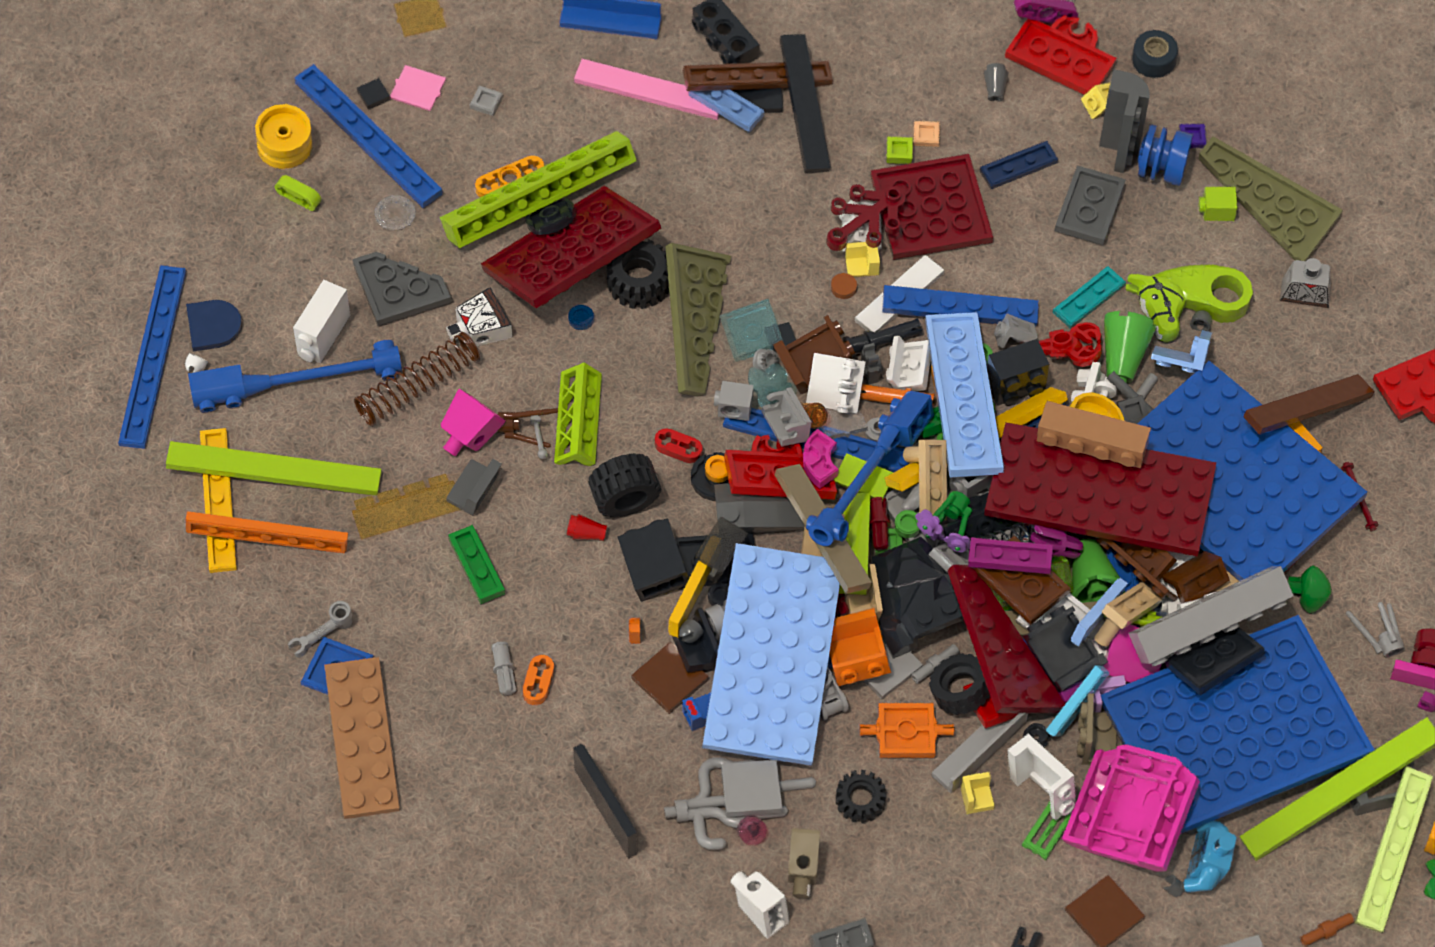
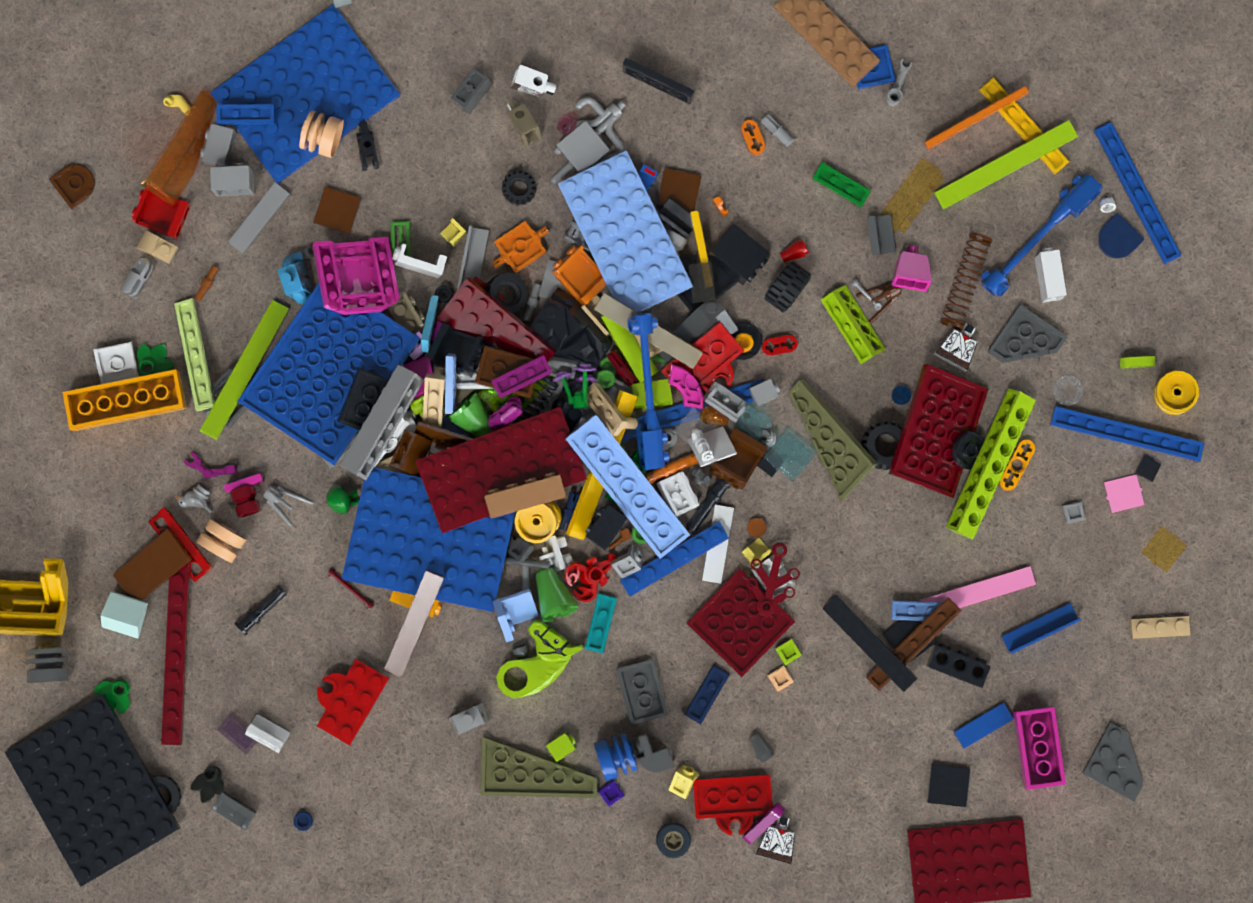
camera: 145 degrees right, 25 degrees up
dark grey hinge [679,619,703,643] -> none

